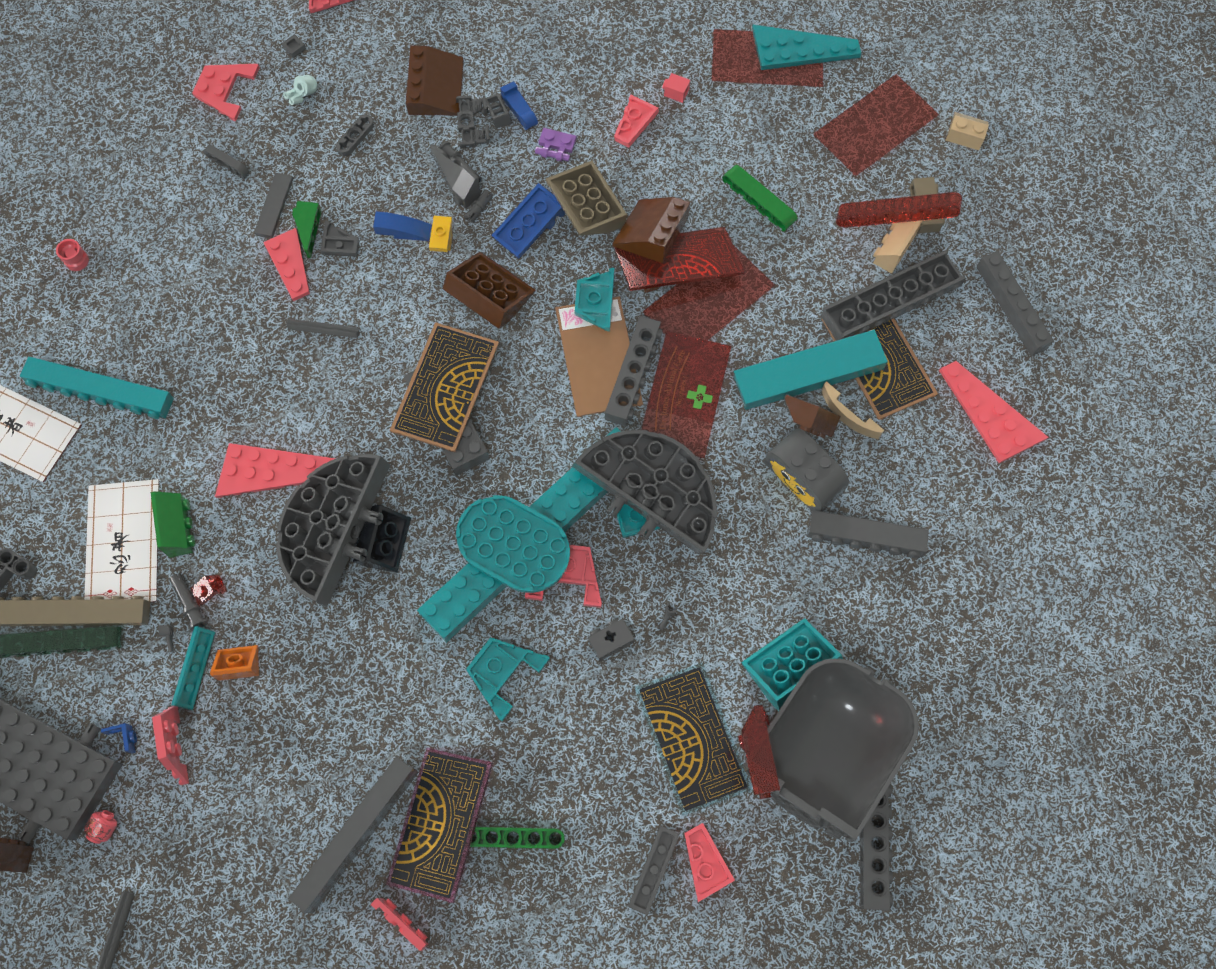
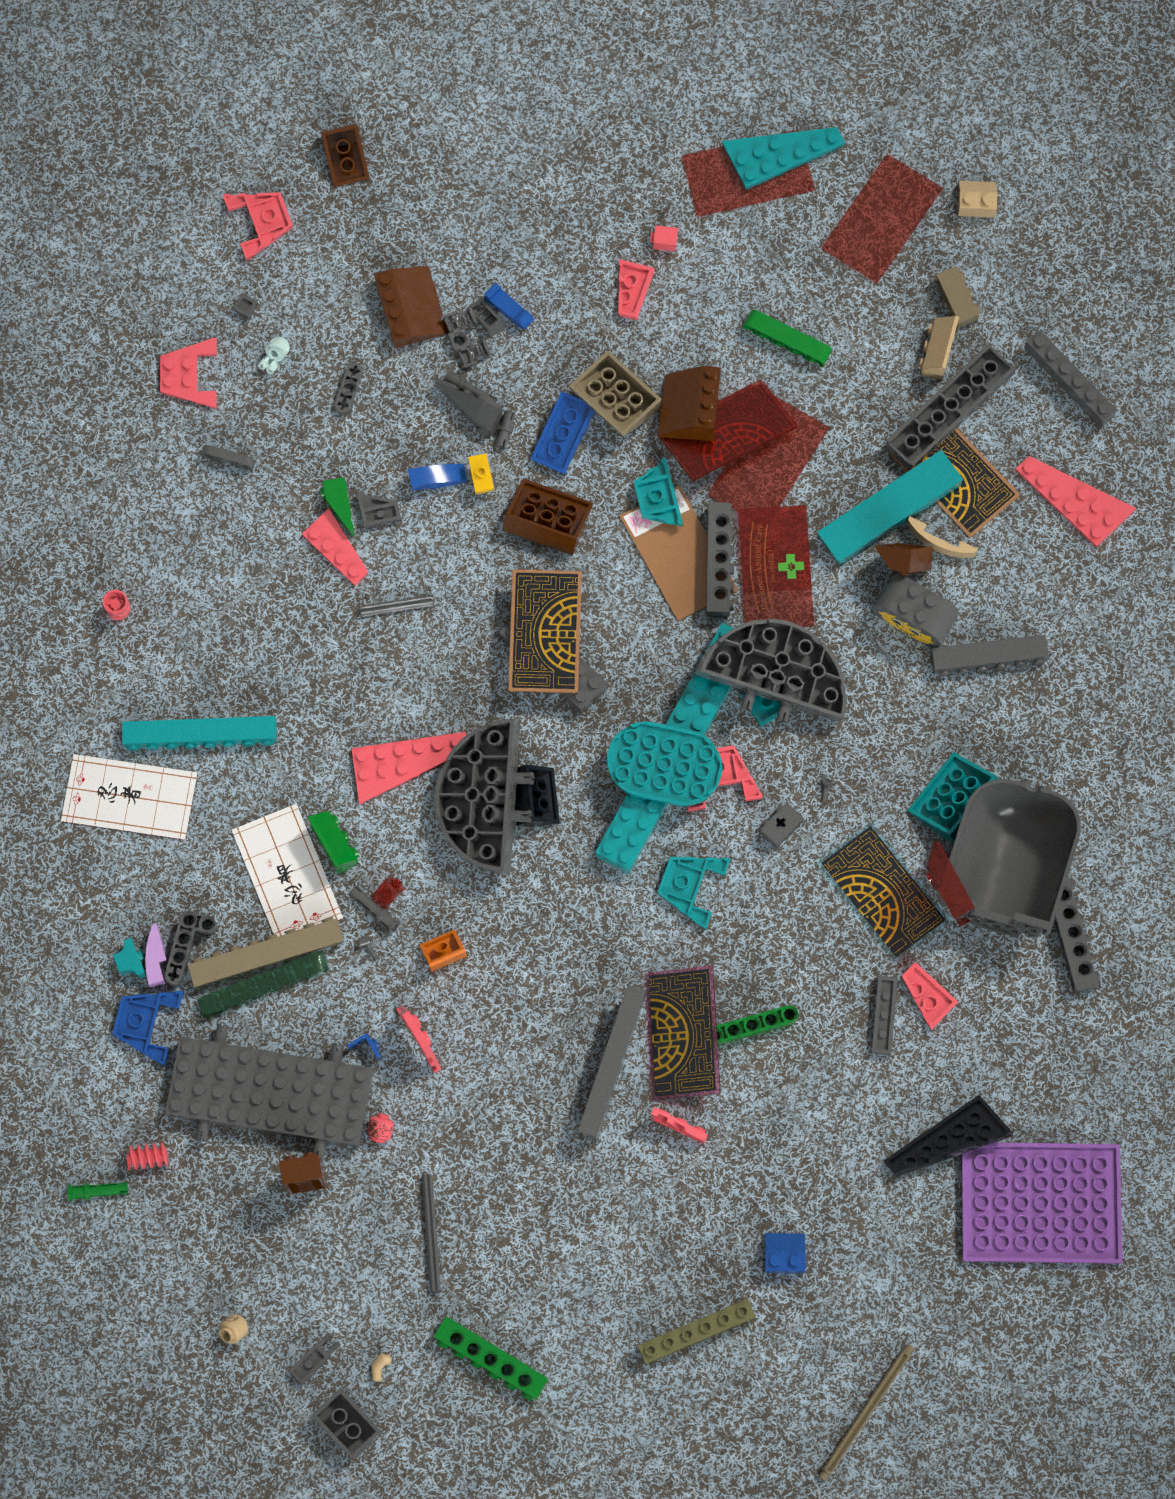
camera: 15 degrees left, 5 degrees up
teal tile [171,626,215,710] -> none
dark grey tile [254,172,293,239] -> none
medium lavender plate [535,128,577,162] -> none
clear red beam [836,192,963,228] -> none

